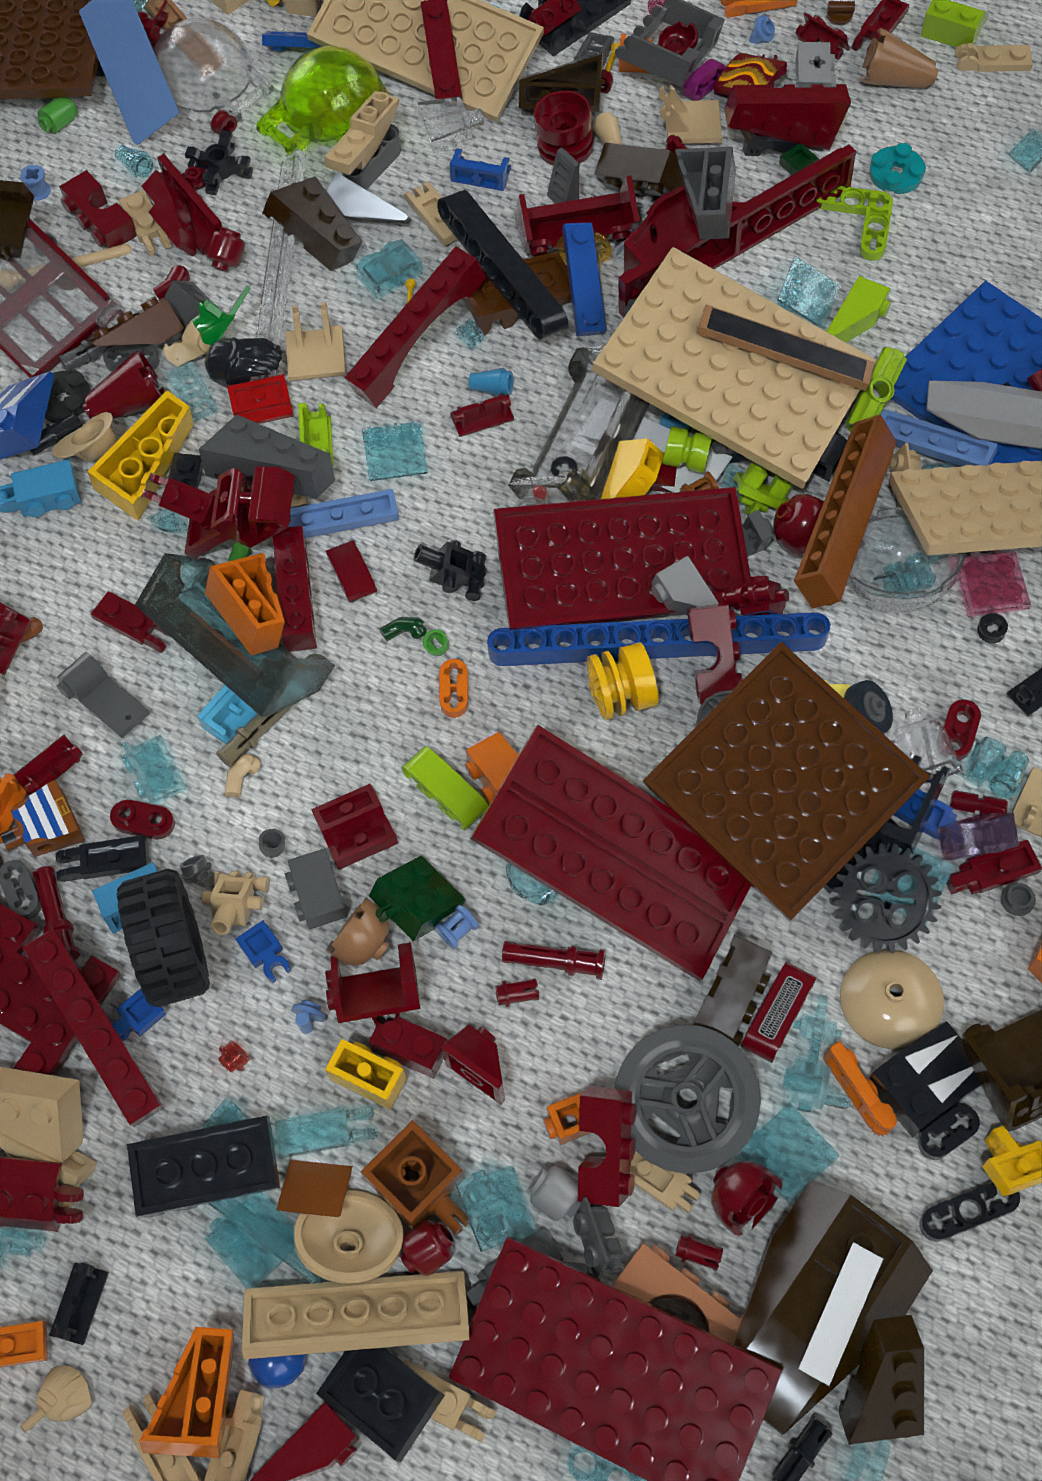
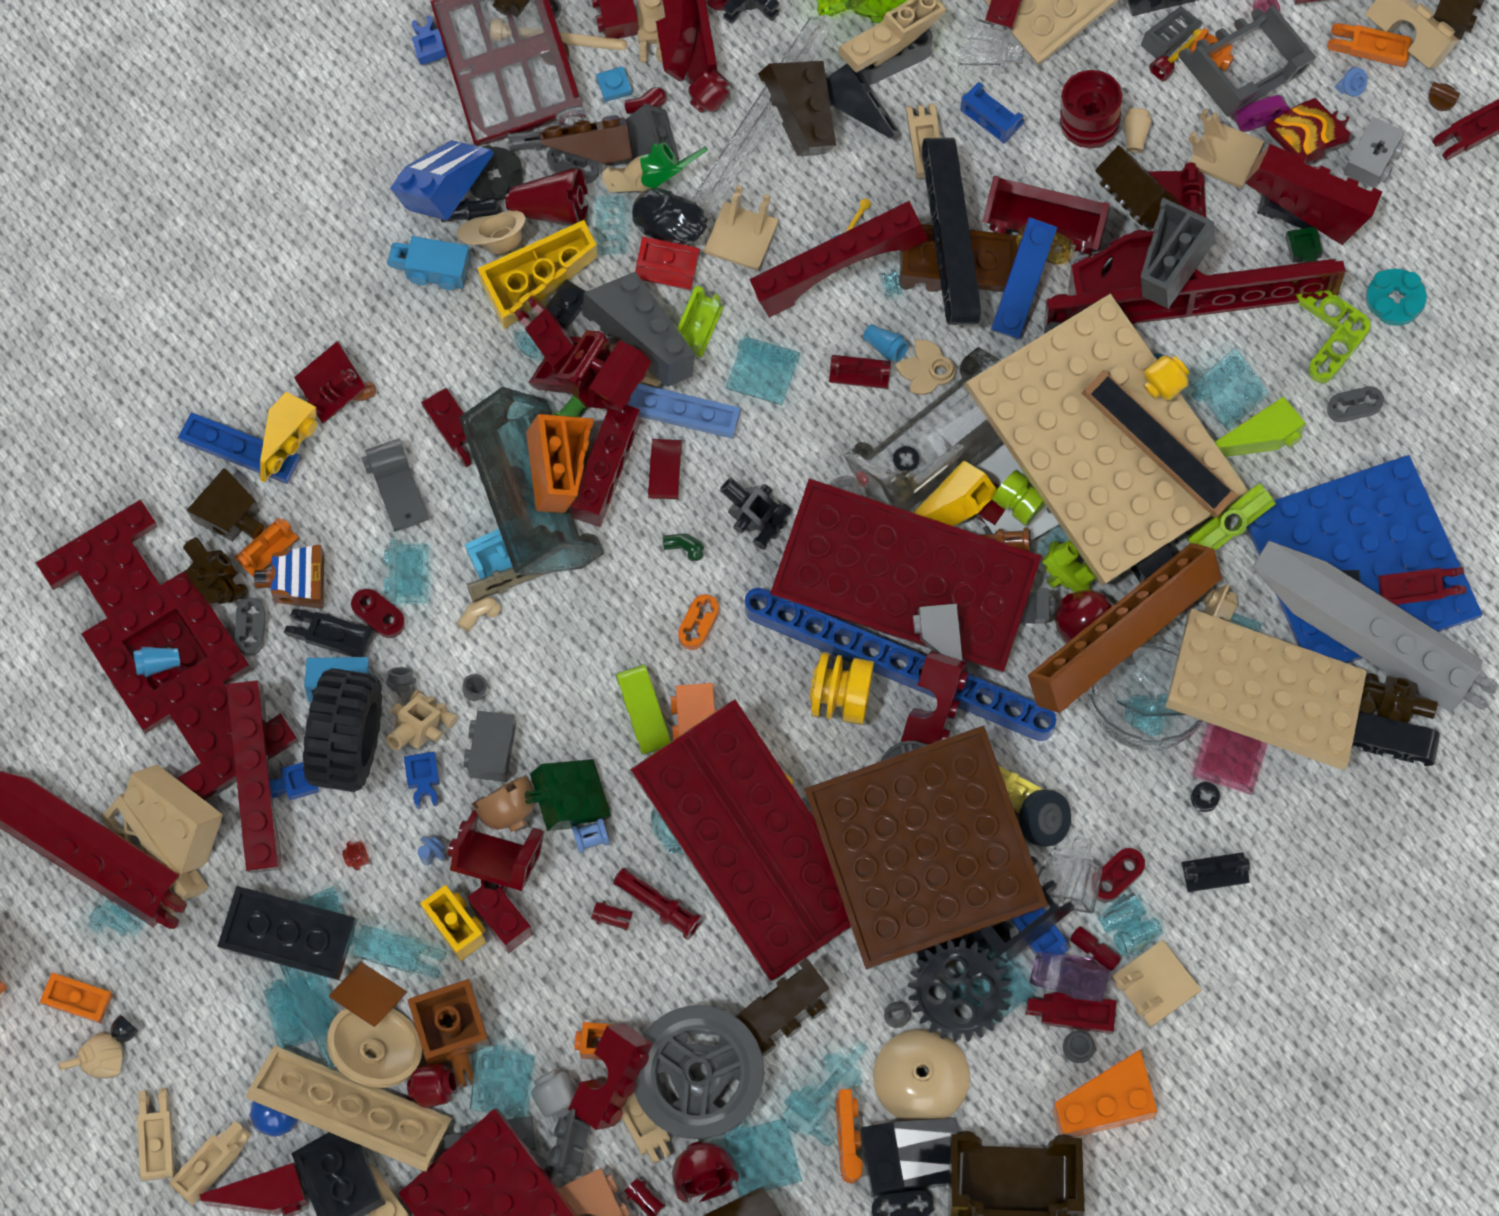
camera: 25 degrees right, 5 degrees up
dark red hinge [14,734,83,796] -> none
dark red pin [33,866,80,960] -> none
black hinge [49,1263,109,1345] -> none
orange wedge [139,1327,235,1458] -> none
dark red slope [311,783,399,870] -> none
clear light blue brick [356,239,423,300] -> none
bright green hinge [423,629,449,656] -> none
dark red slope [441,1024,505,1105] -> none
dark brown wedge [518,52,603,112] -> none
dark grey slope [547,148,579,203] -> none
dark red hair [658,21,698,56] -> none
dark red piece [722,576,789,616] -> none
dark red beam [741,962,817,1063] -> none
dark red hinge [795,13,850,60] -> none
medium nougat cone [860,28,939,89] -> none
medium blue plate [881,409,998,466] -> none
none -> black hinge [110,1015,139,1042]
none -> dark azure plate [596,66,632,102]
none -> dark grey hinge [884,1002,910,1028]
none -> tan plate [896,340,956,395]
none -> yellow head [1143,355,1190,400]
none -> dark grey beam [1327,386,1384,423]

